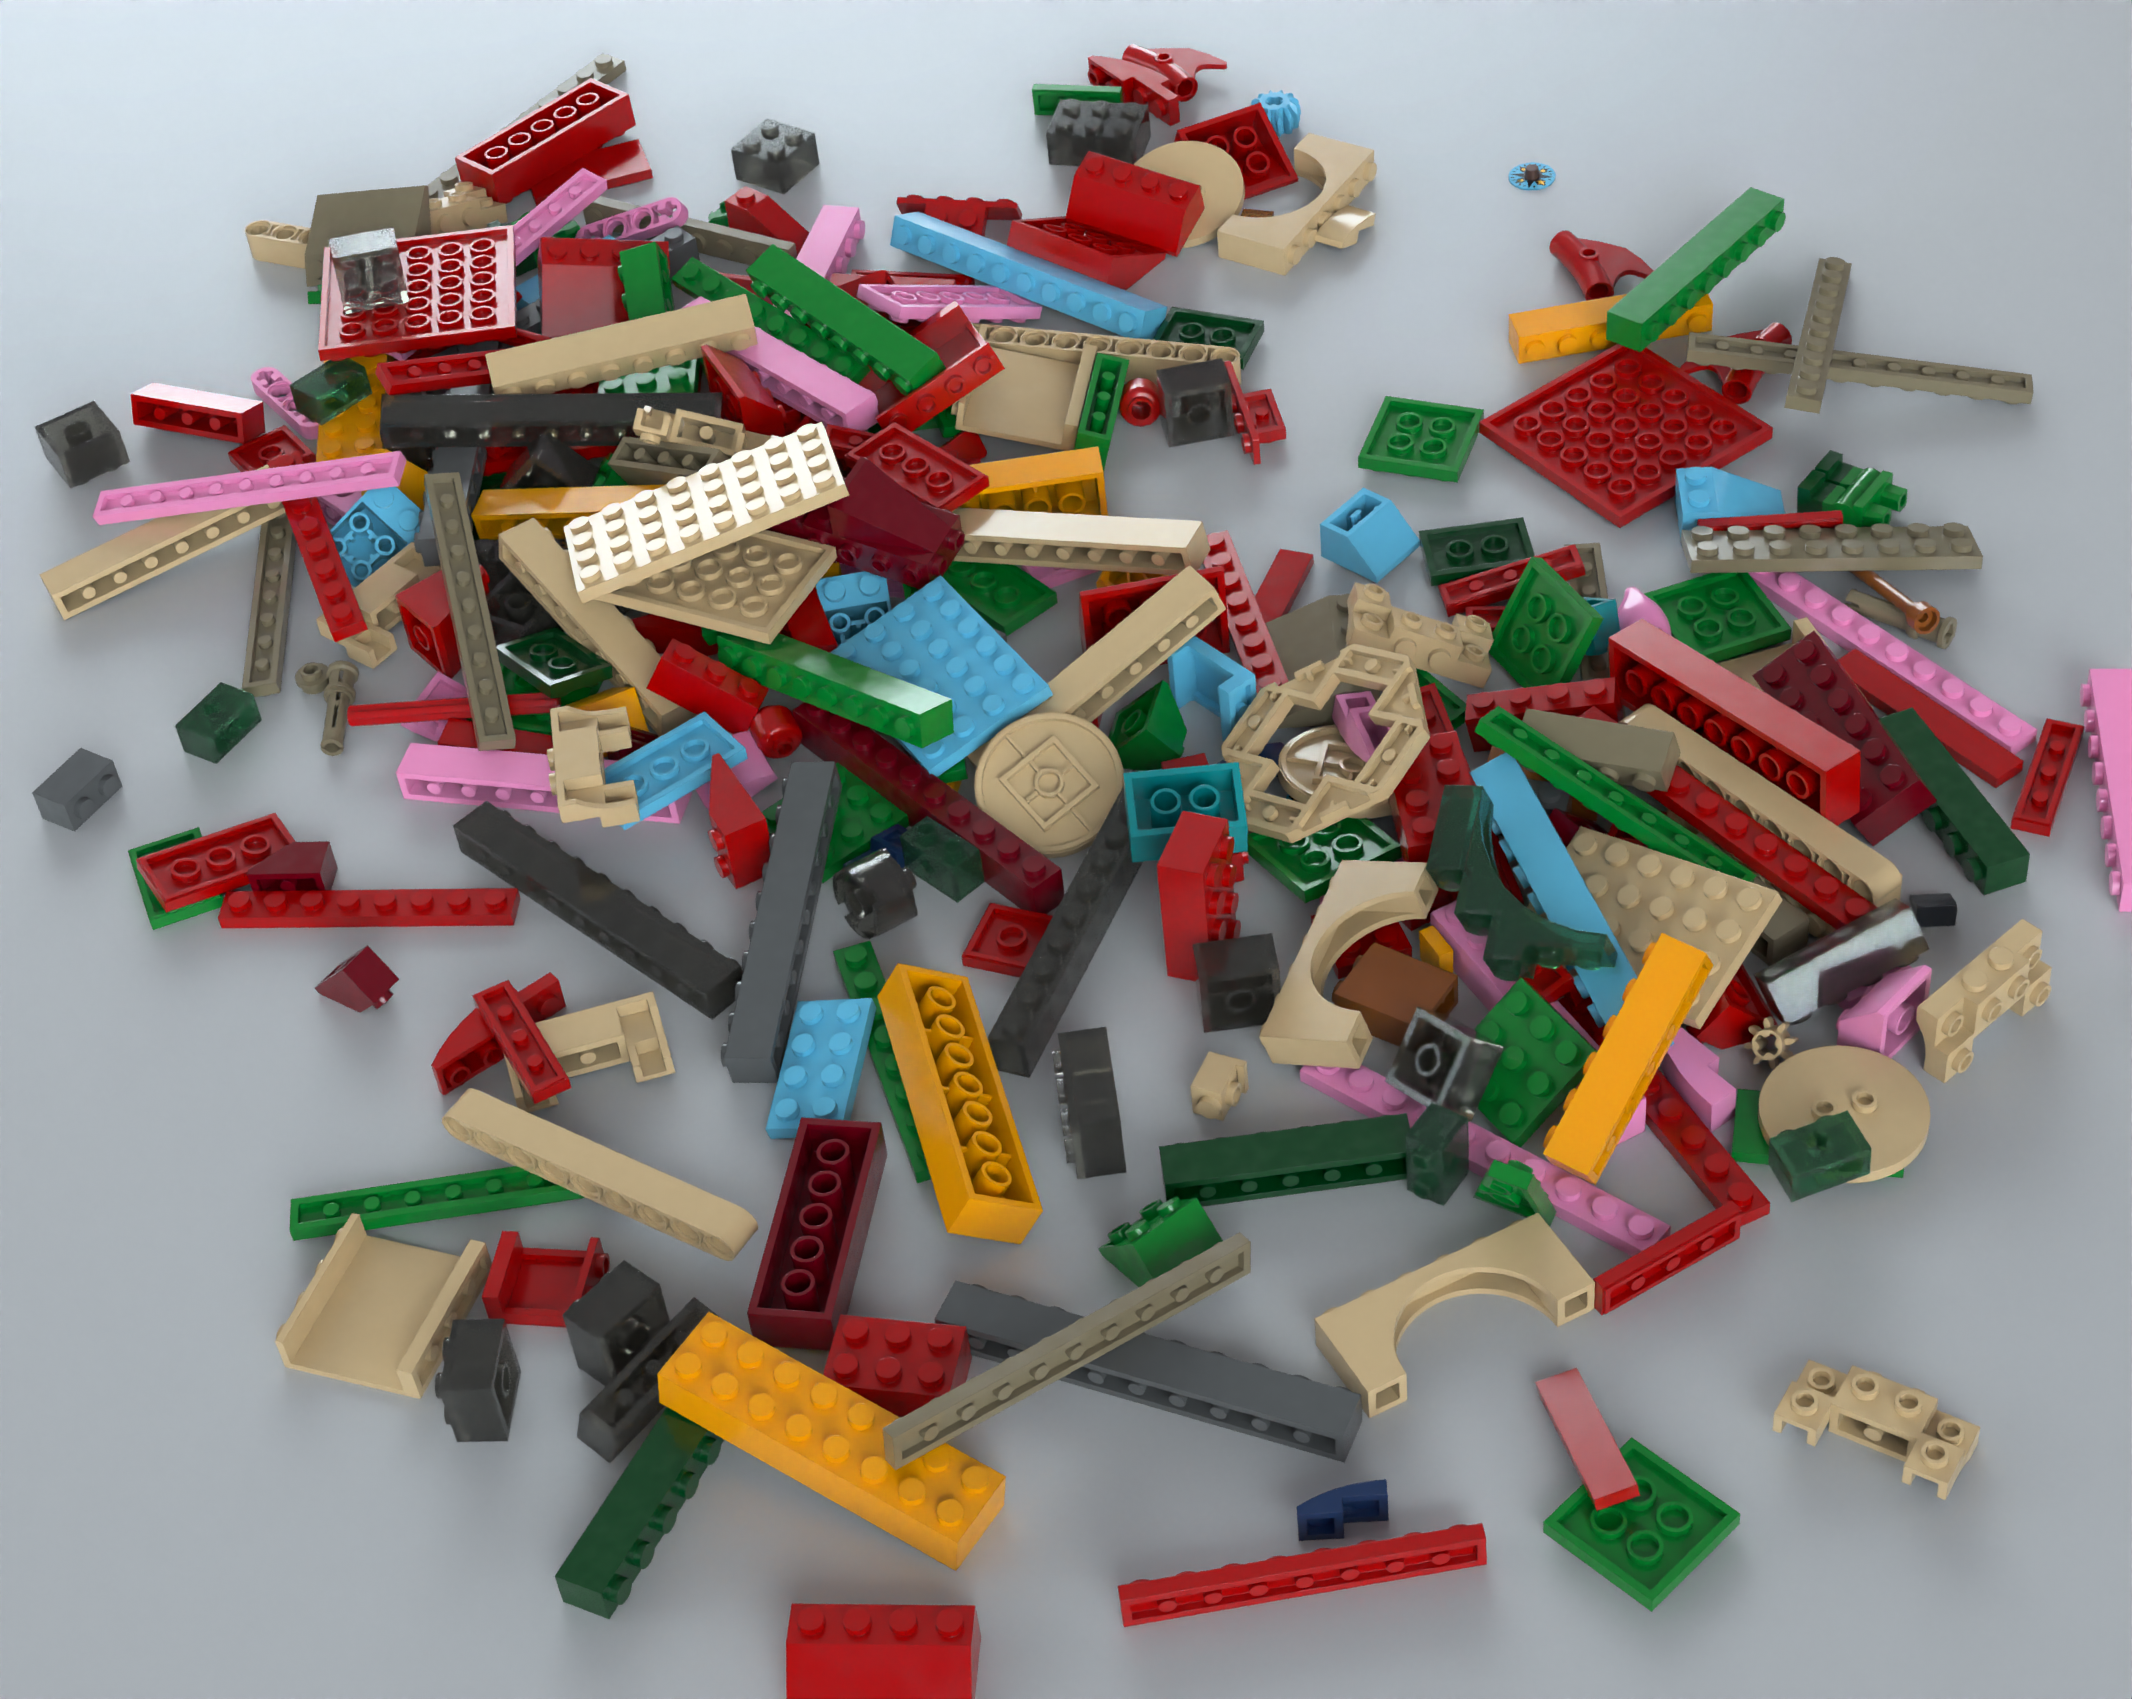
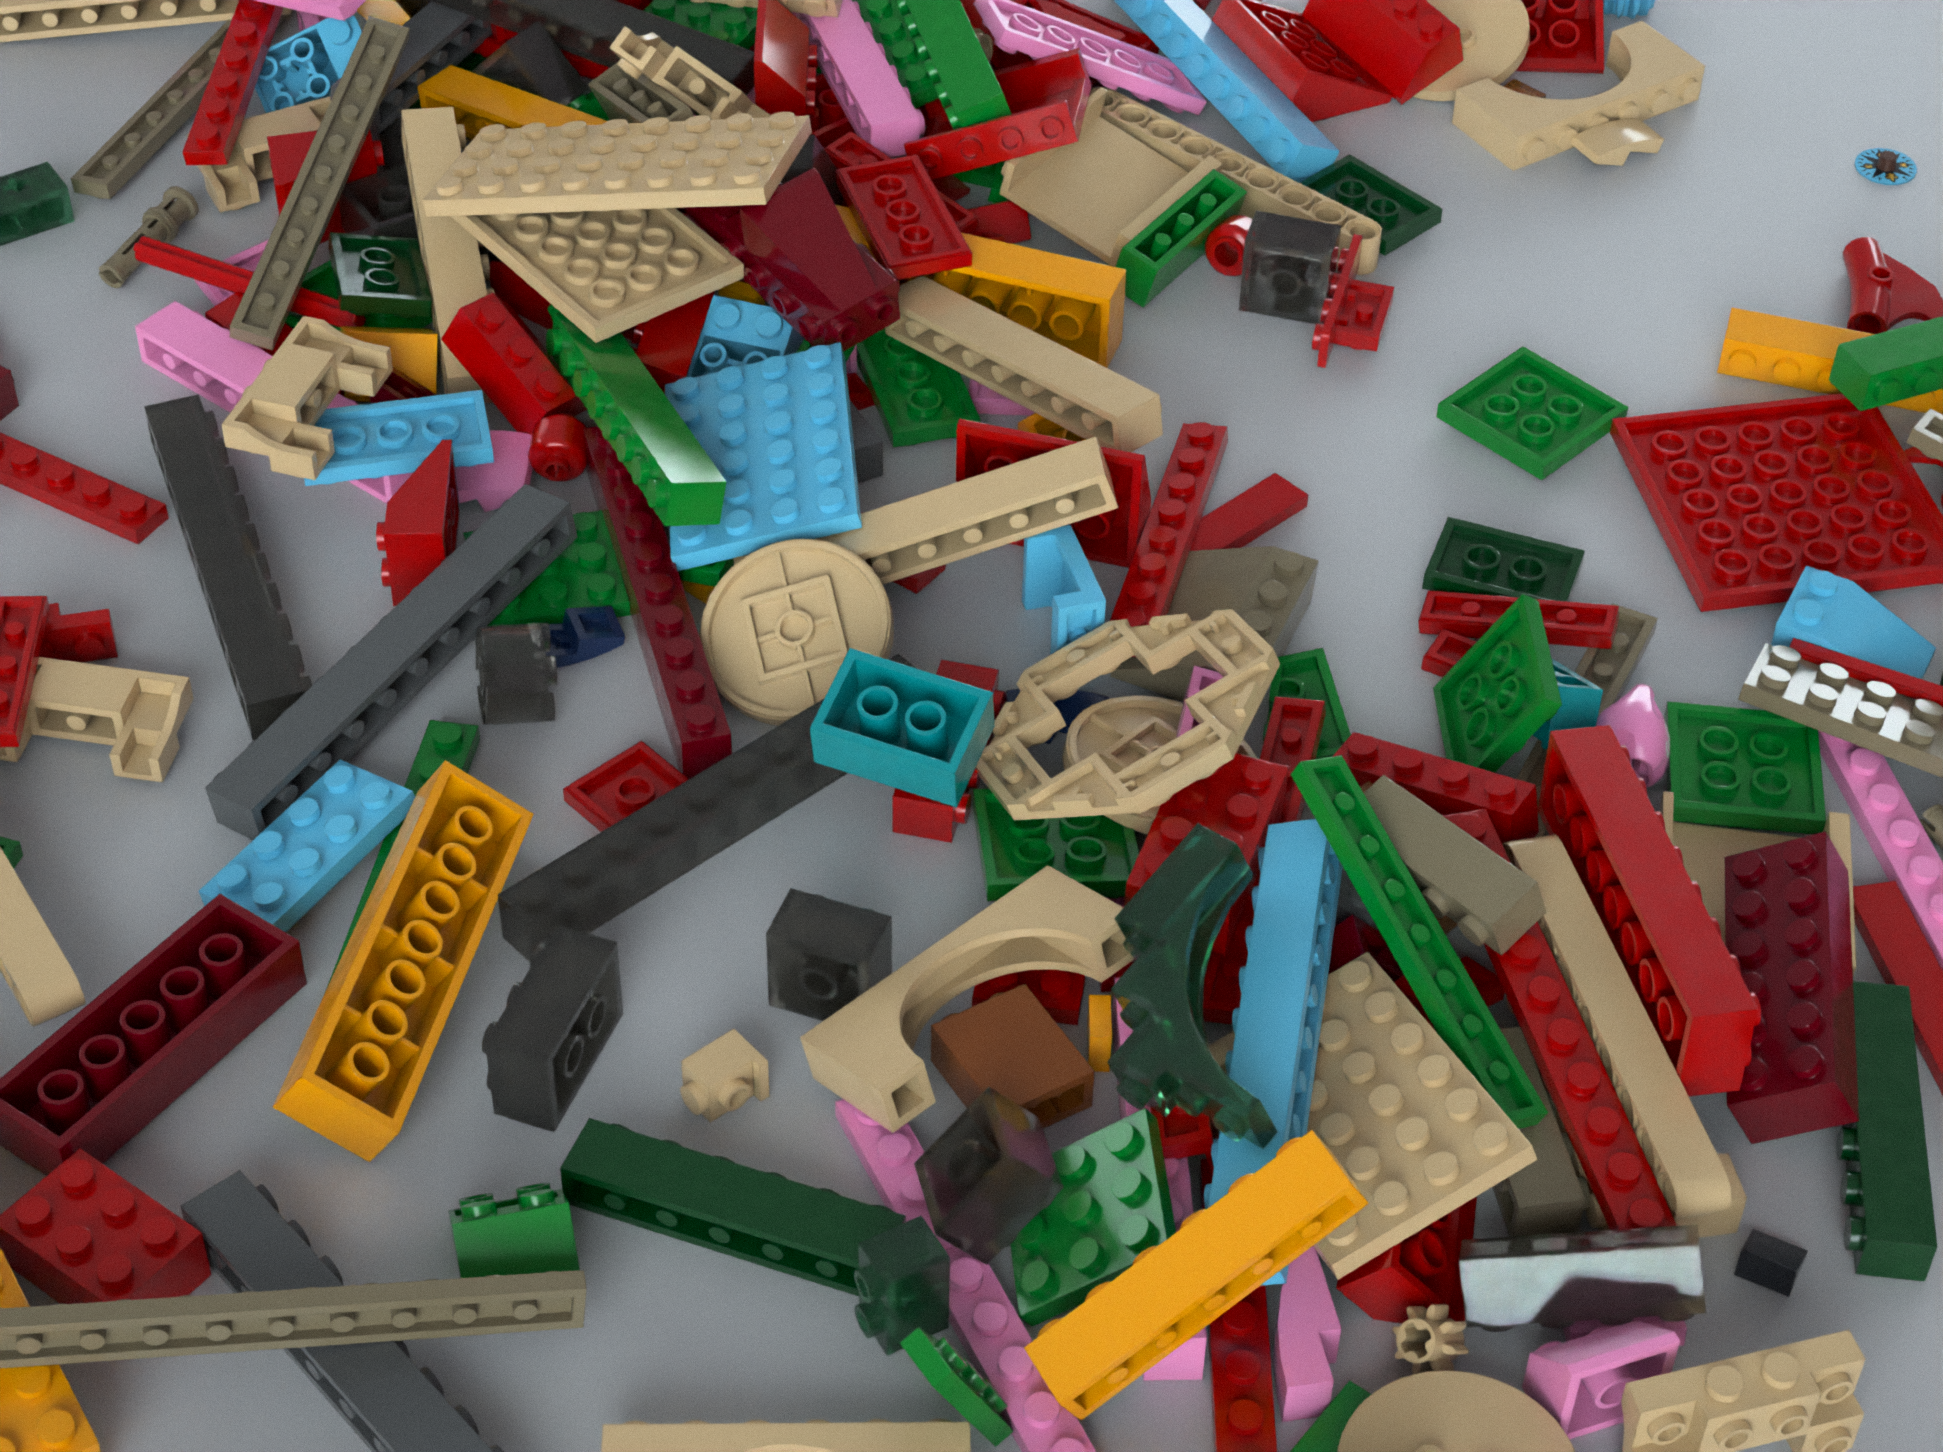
camera: 20 degrees right, 0 degrees up
dark tan plate [295,662,329,694] -> none
clear green brick [900,816,984,903] -> none
green slope [1108,680,1187,771] -> none
red brick [1157,811,1241,985] -> none
medium azure slope [1320,487,1420,583] -> none
tan bracket [1346,582,1494,689] -> none

